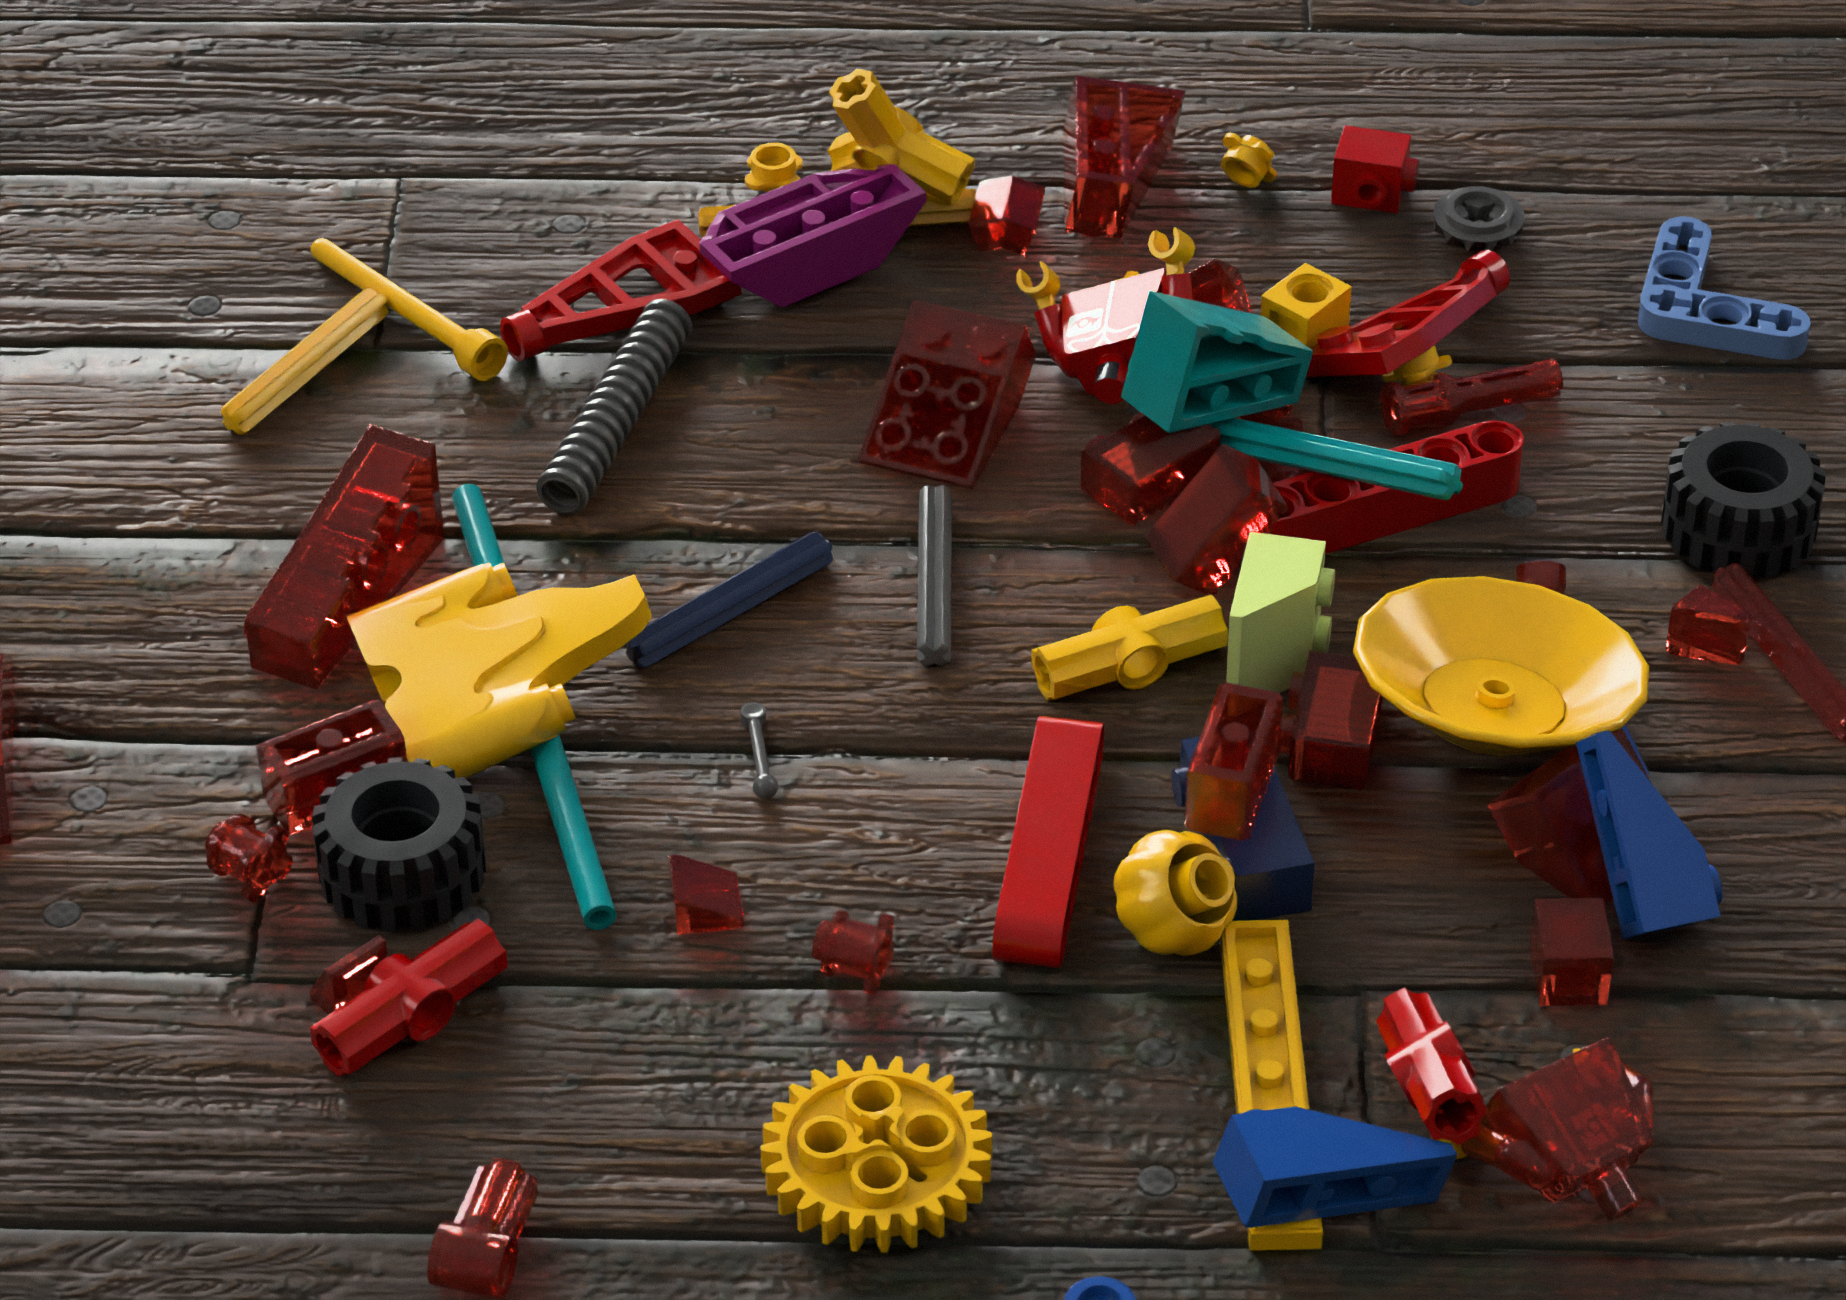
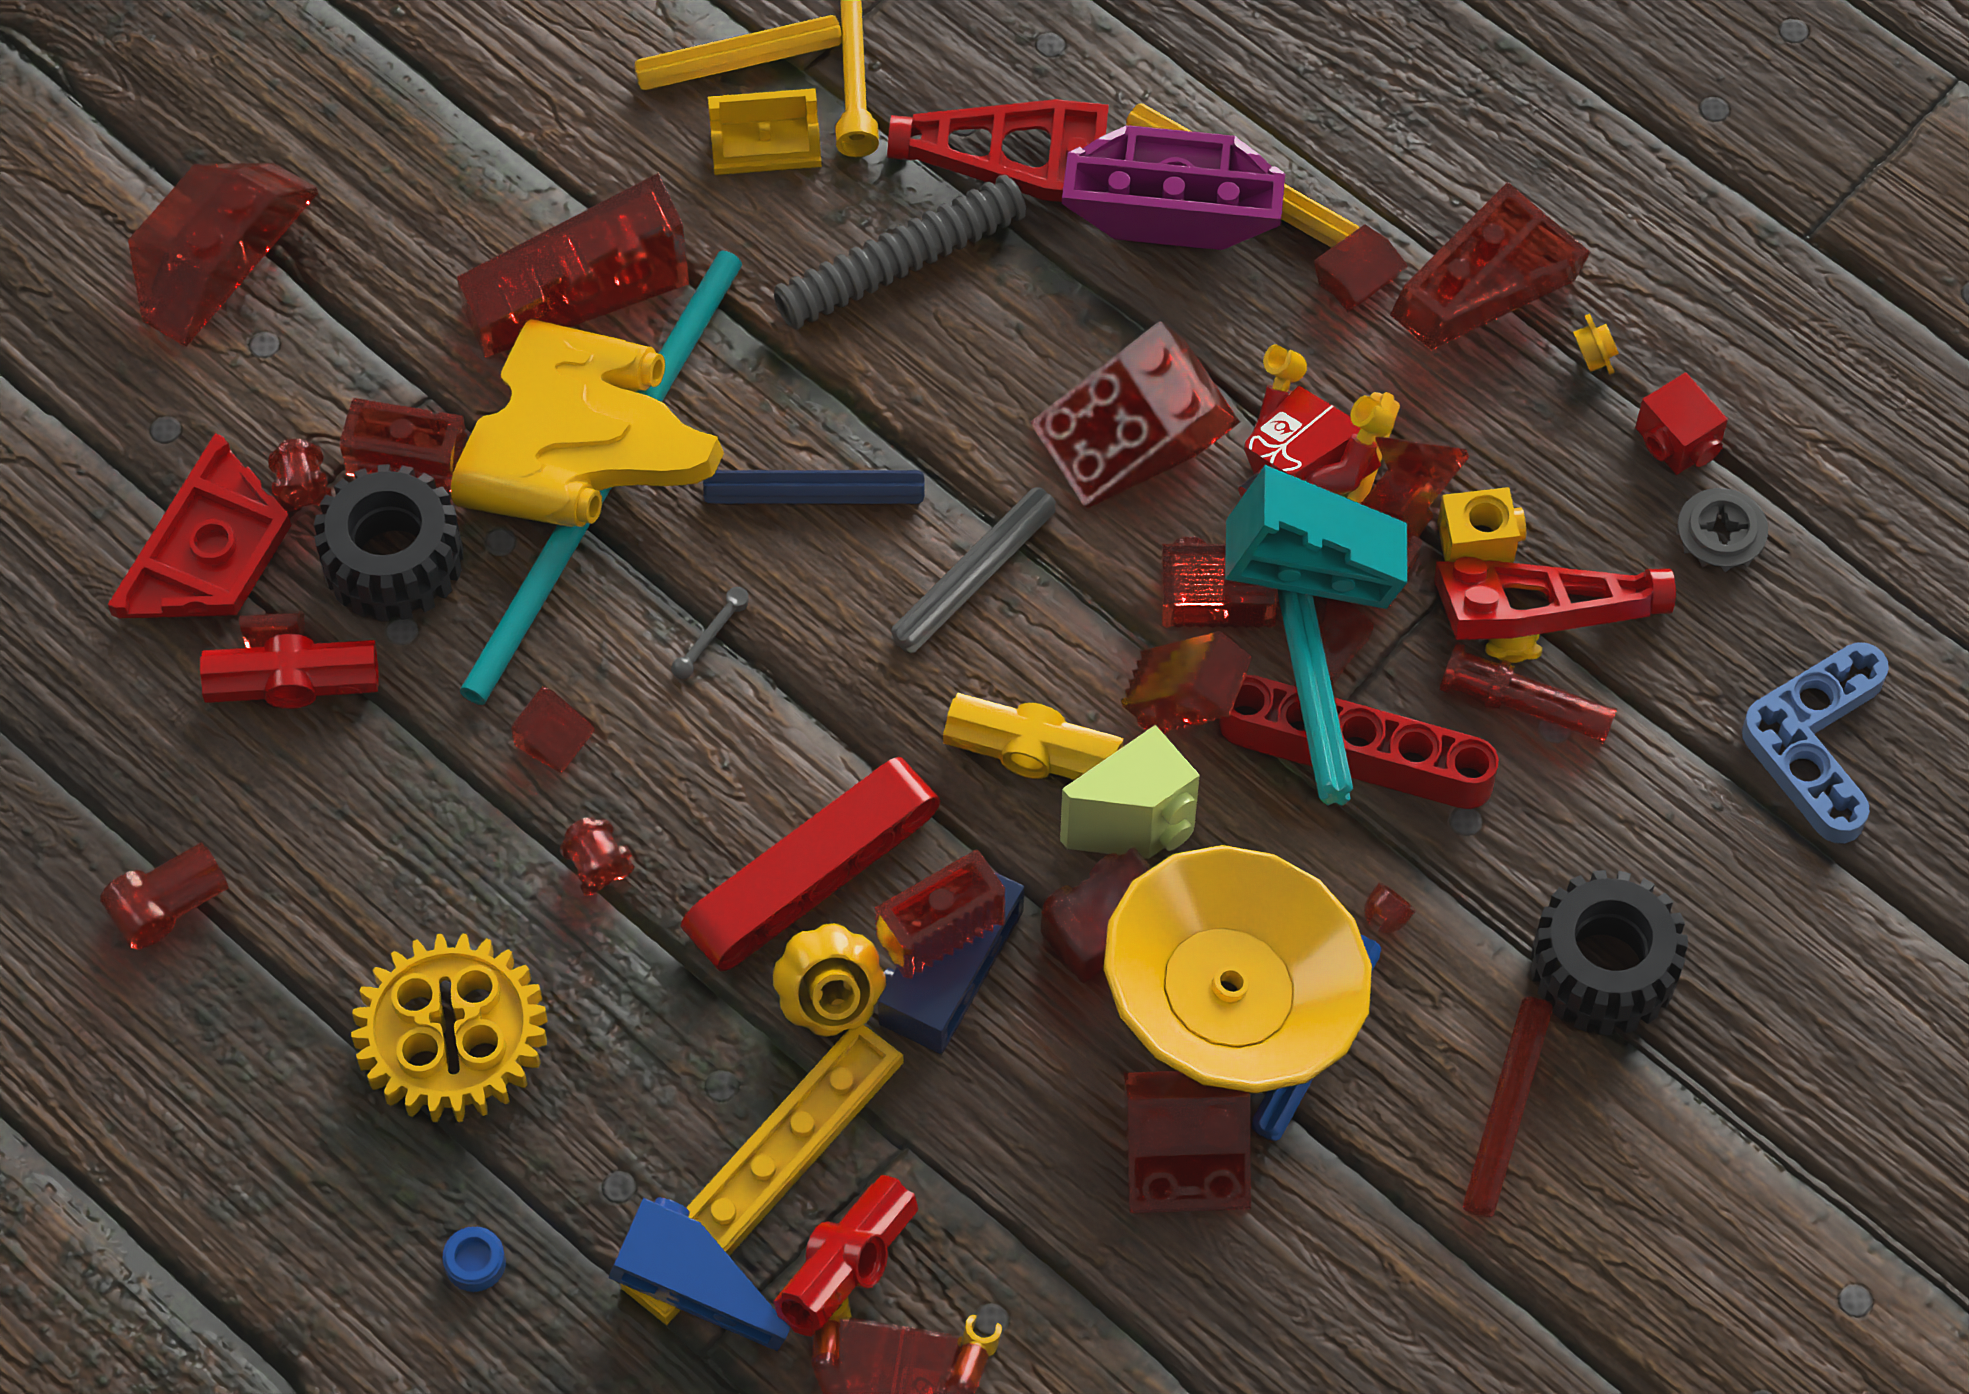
camera: 40 degrees right, 20 degrees up
yellow plate [745,143,803,192] -> none
yellow piece [828,69,975,205] -> none
clear red brick [1529,898,1614,1006] -> none
blue slope [1576,730,1723,940] -> none
clear red slope [1665,584,1751,665] -> none
none -> red wing [108,433,292,618]
none -> yellow hinge [708,88,822,175]

